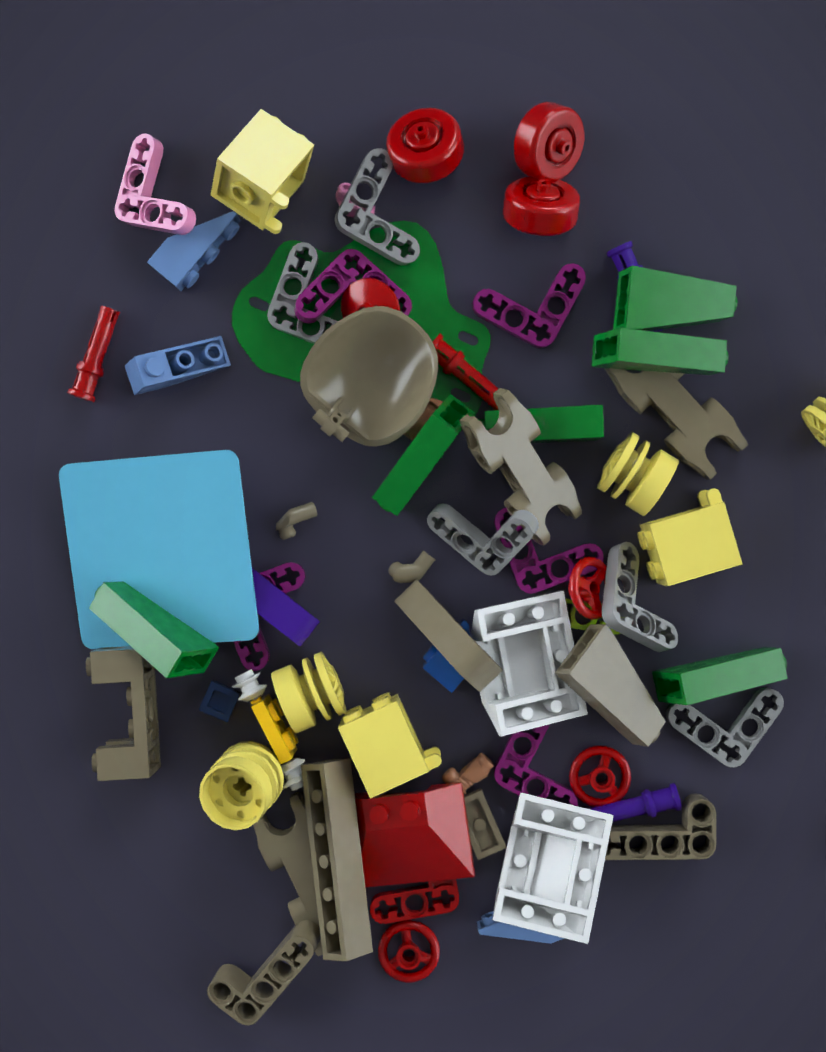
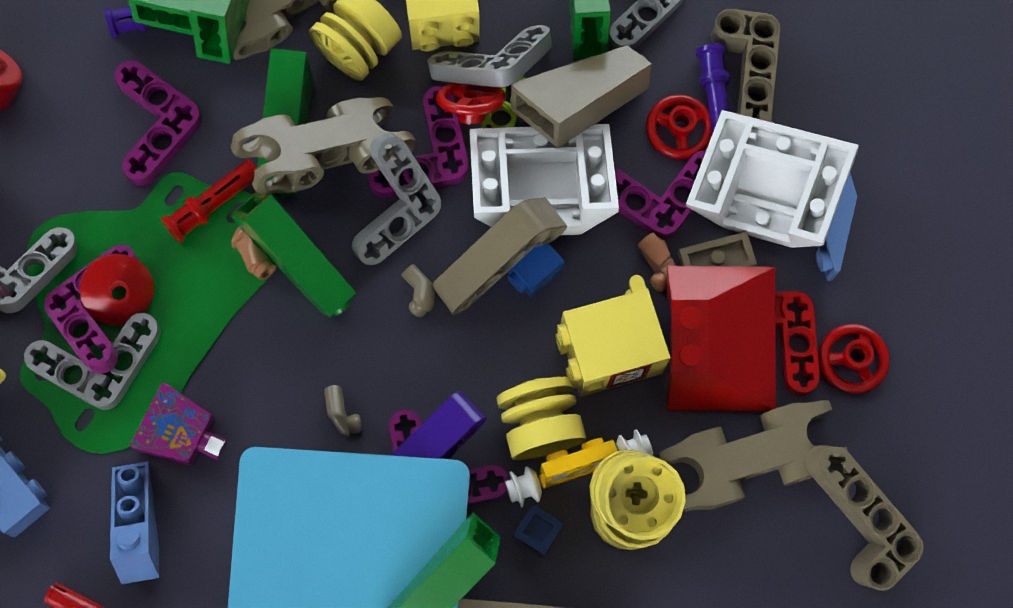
camera: 80 degrees left, 15 degrees down
dark tan piece [300,306,438,447] -> none
dark tan brick [301,758,373,962] -> none
red wheel [503,177,580,236] -> none
none -> torso [130,382,227,466]

